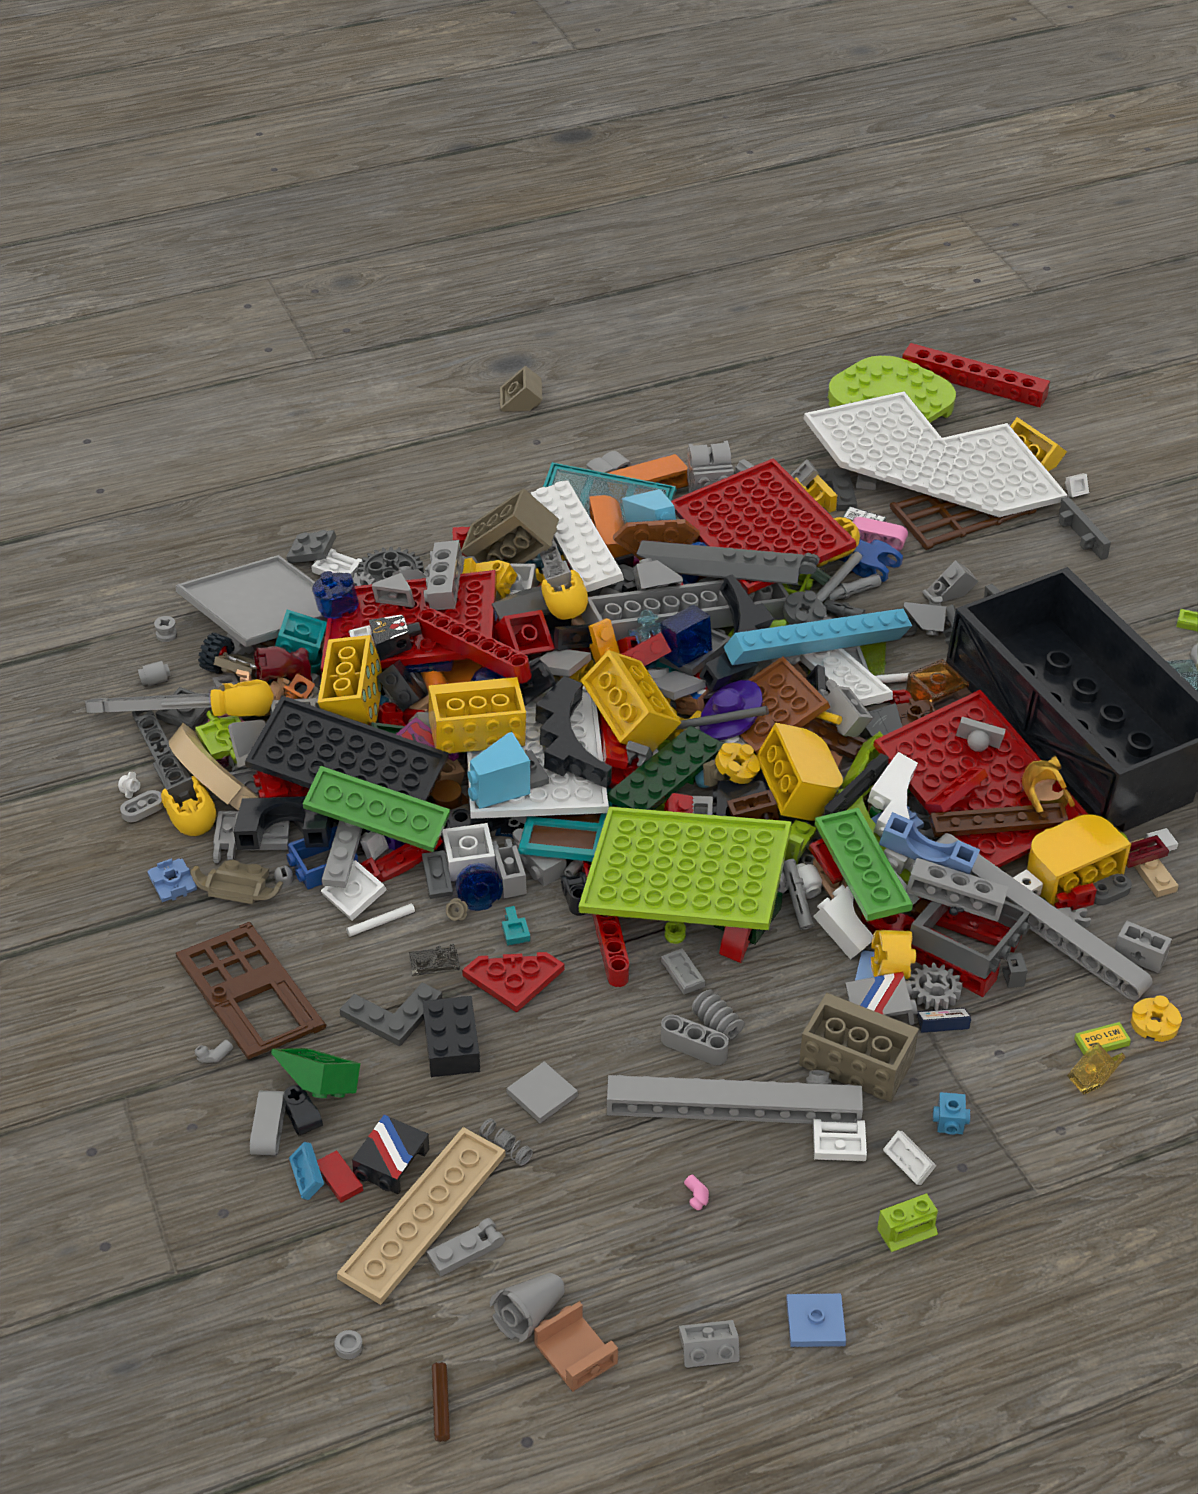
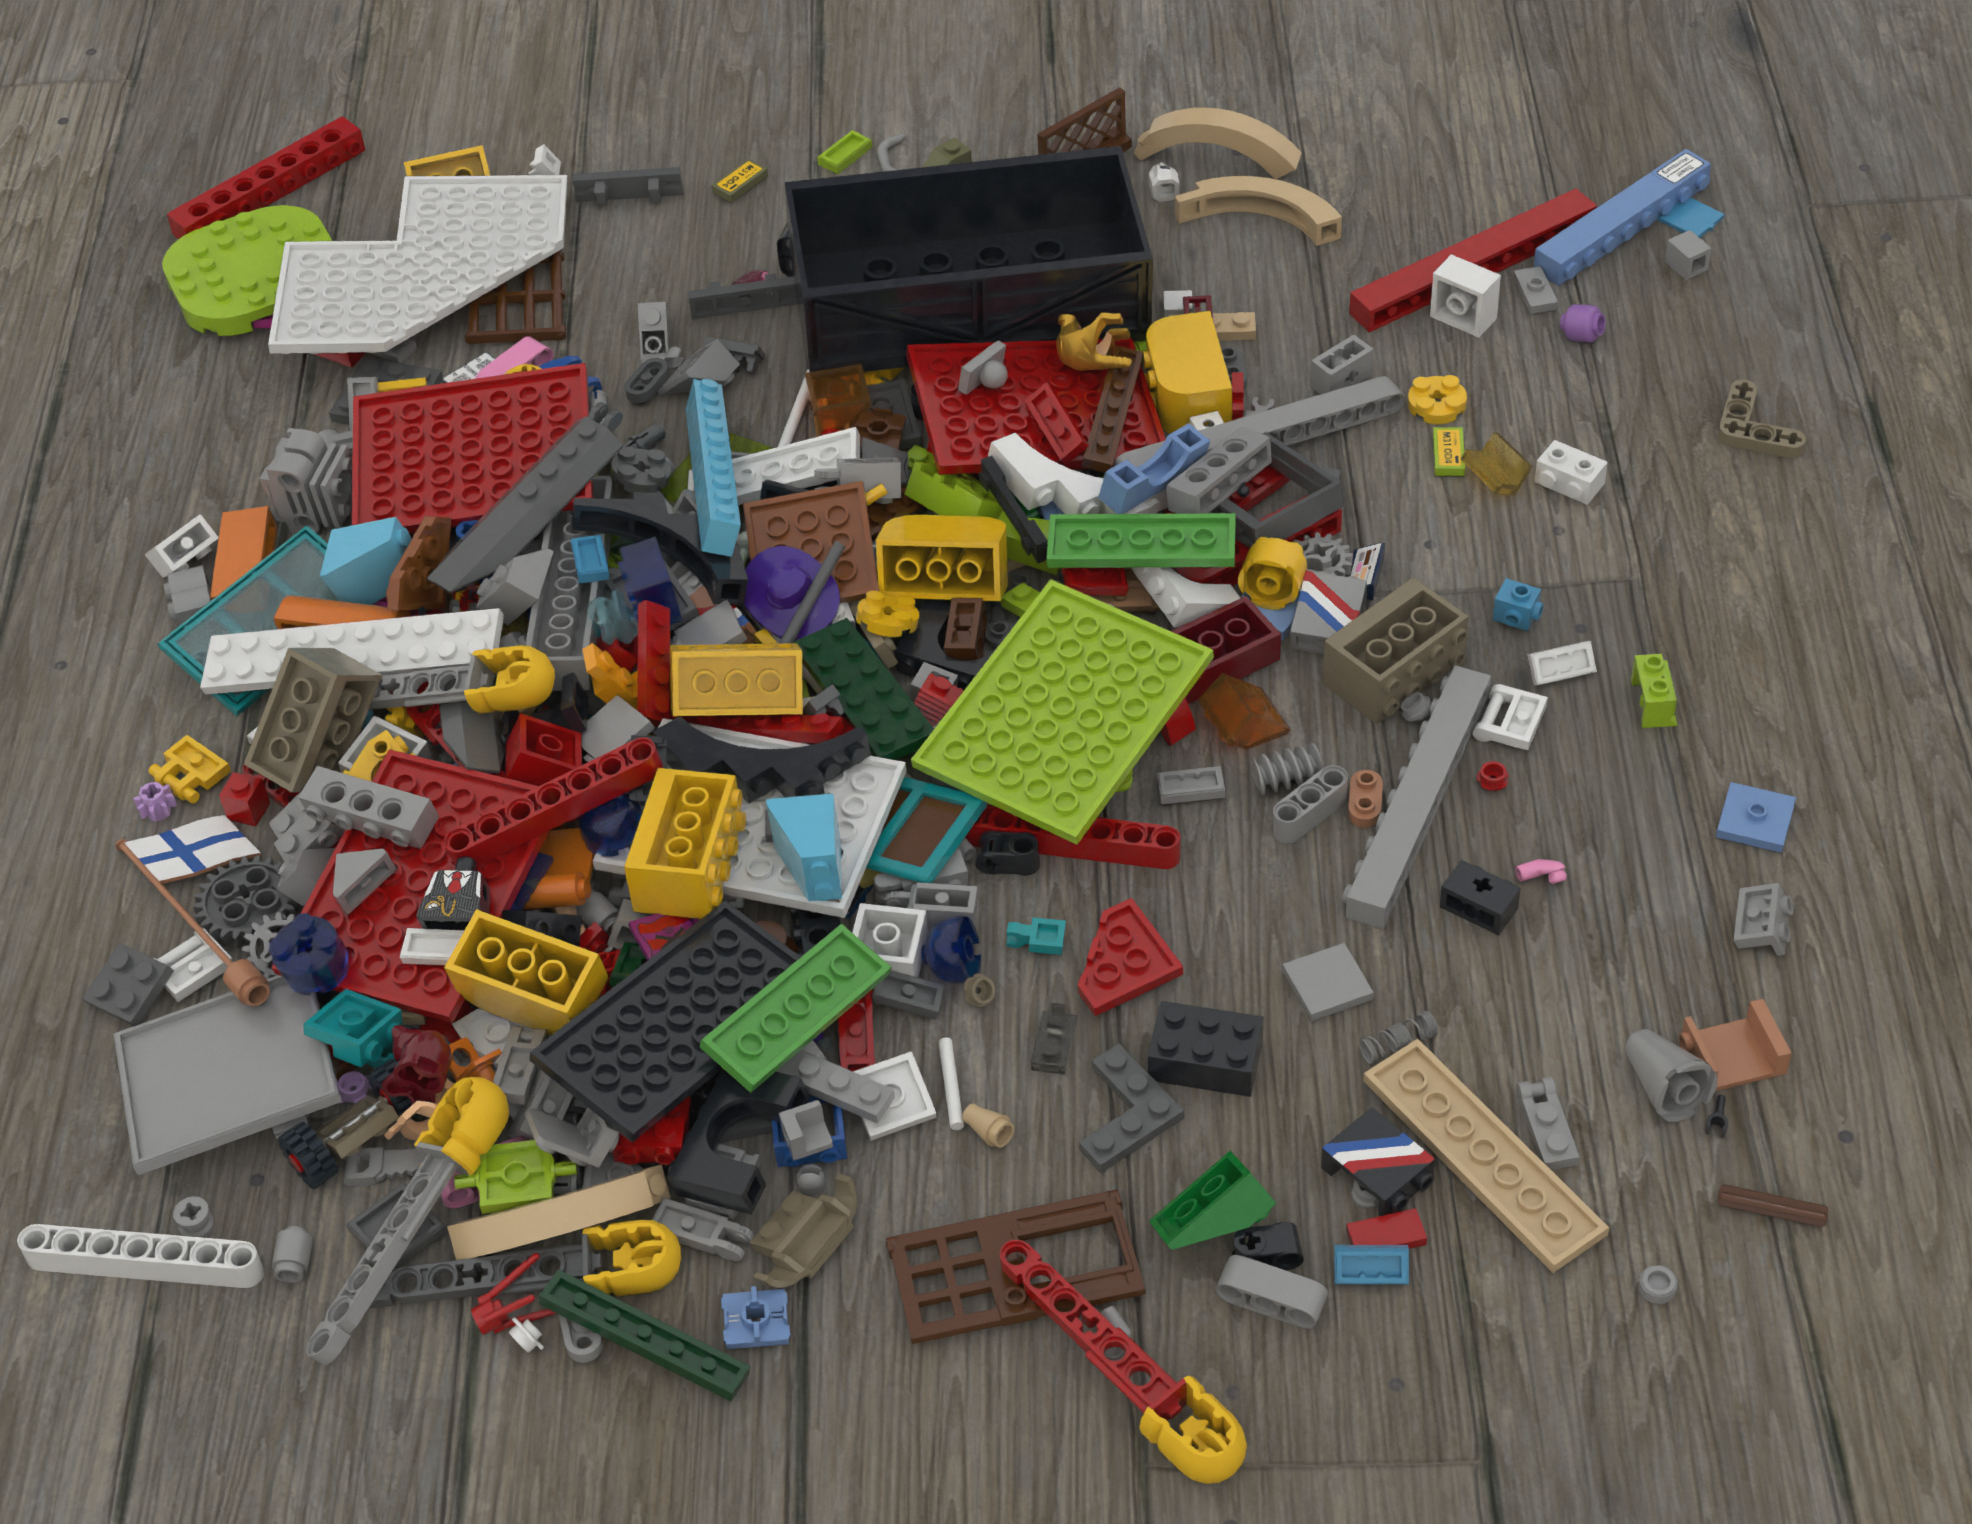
camera: 65 degrees left, 5 degrees up
none -> white beam [17,1224,265,1288]
none -> flag [116,815,270,1006]
none -> lavender gear [133,782,177,822]
none -> white brick [144,514,219,578]
none -> yellow plate [148,735,231,804]
none -> red plant [471,1253,556,1335]
none -> dark green plate [538,1269,751,1401]
none -> dark azure tile [571,535,610,584]
none -> dark grey plate [624,358,670,403]
none -> tile [711,158,768,203]
none -> light grey panel [779,1100,833,1161]
none -> tan cone [962,1103,1014,1148]
none -> piece [1000,1240,1247,1484]
none -> dark red brick [1171,596,1281,704]
none -> clear orange slope [1198,673,1291,750]
none -> nougat plate [1348,770,1383,828]
none -> black brick [1440,860,1521,936]
none -> red plate [1476,761,1509,791]
none -> white brick [1534,440,1608,505]
none -> black hand [1705,1095,1728,1137]

